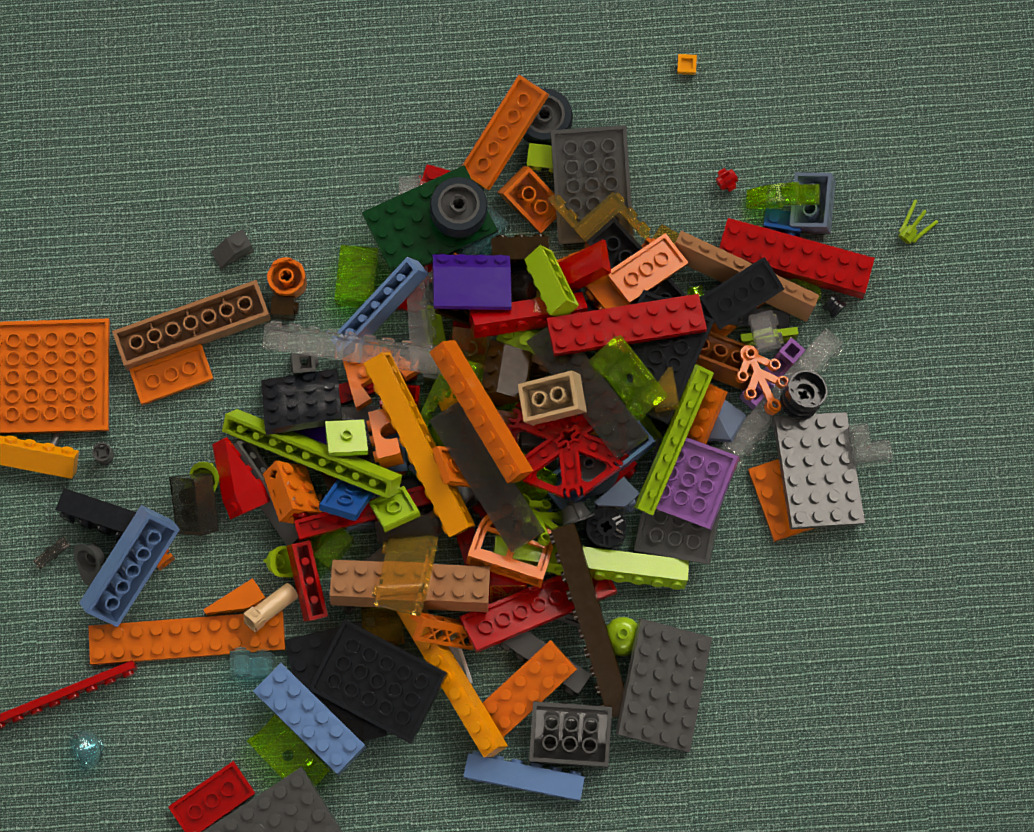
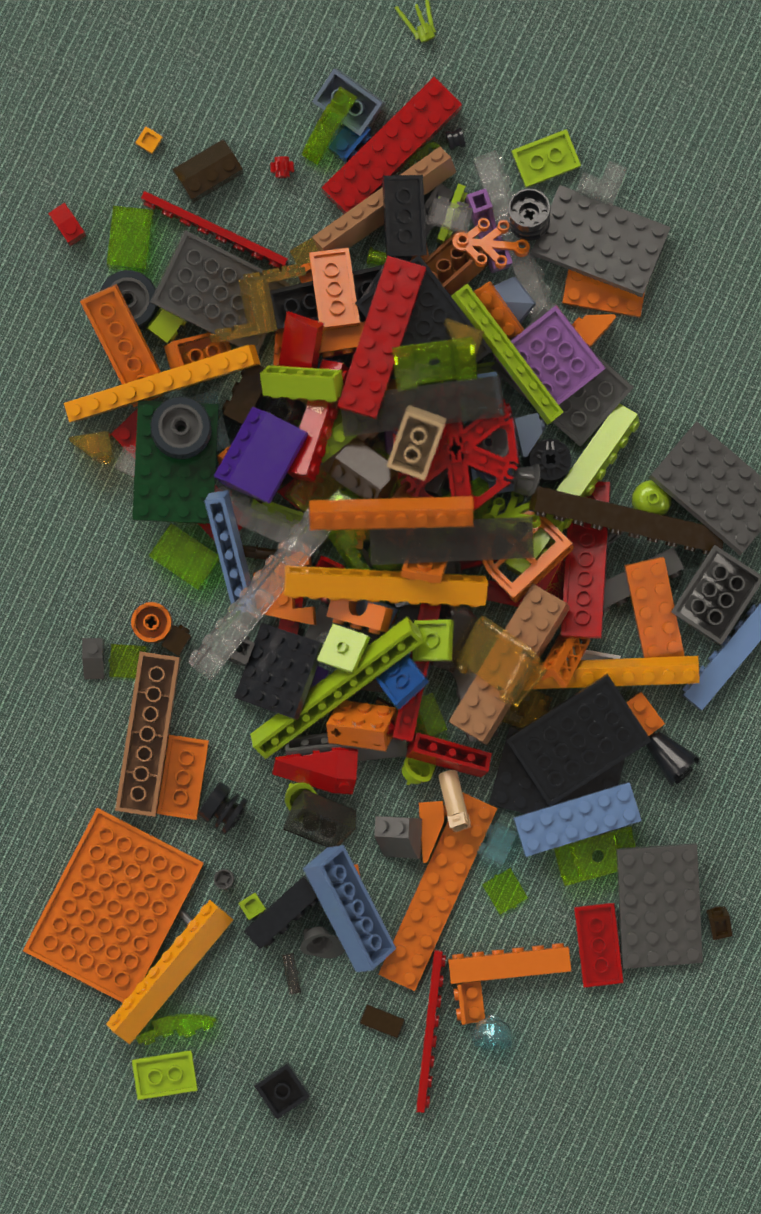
camera: 70 degrees left, 10 degrees up
none -> red slope [48,203,87,247]
none -> light orange brick [64,345,260,422]
none -> clear yellow slope [69,431,115,464]
none -> clear neon green brick [106,205,154,273]
none -> clear neon green piece [108,644,146,678]
none -> red plate [141,191,288,269]
none -> dark brown slope [172,139,244,203]
none -> black wheel [197,781,248,835]
none -> lime plate [238,892,266,920]
none -> dark brown axle [242,545,276,562]
none -> dark brown tile [360,1004,404,1038]
none -> dark grey slope [374,816,422,859]
none -> orange brick [448,943,571,984]
none -> orange bracket [453,981,486,1025]
none -> clear neon green piece [482,868,528,914]
none -> lime plate [511,129,581,188]
none -> orange slope [572,314,616,347]
none -> orange brick [626,692,665,736]
none -> black cone [646,732,701,787]

